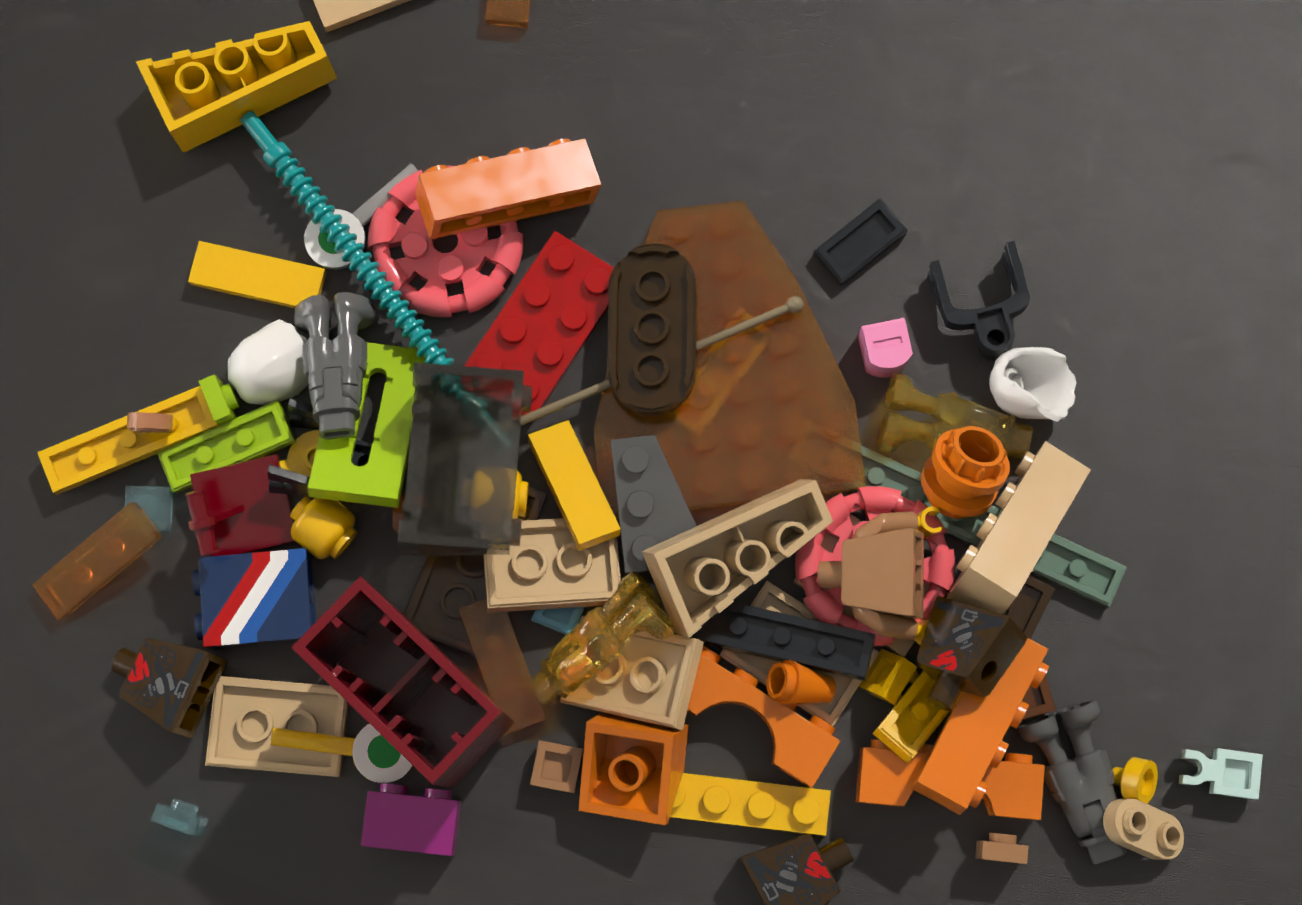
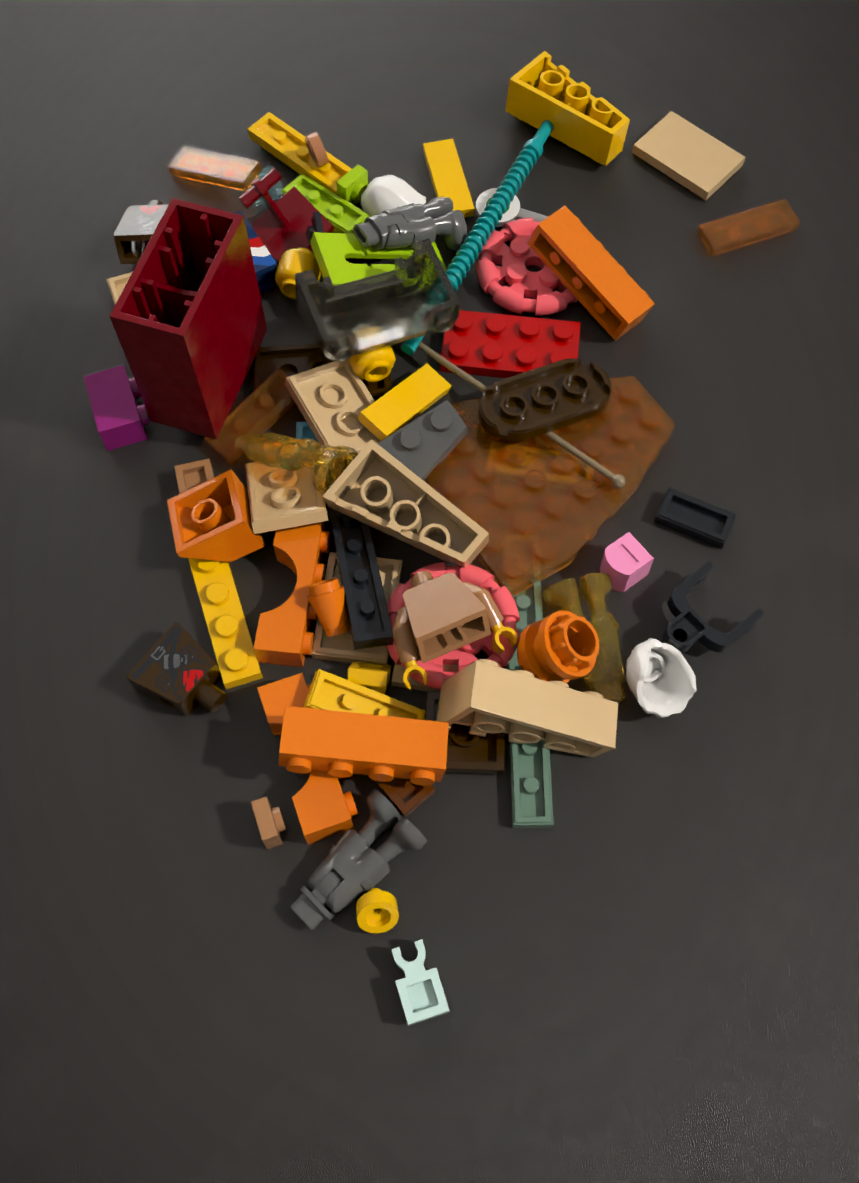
camera: 65 degrees right, 15 degrees down
clear light blue plate [151,798,208,836] -> none
dark brown torso [917,596,1028,711] -> none
tan plate [1103,799,1184,860] -> none

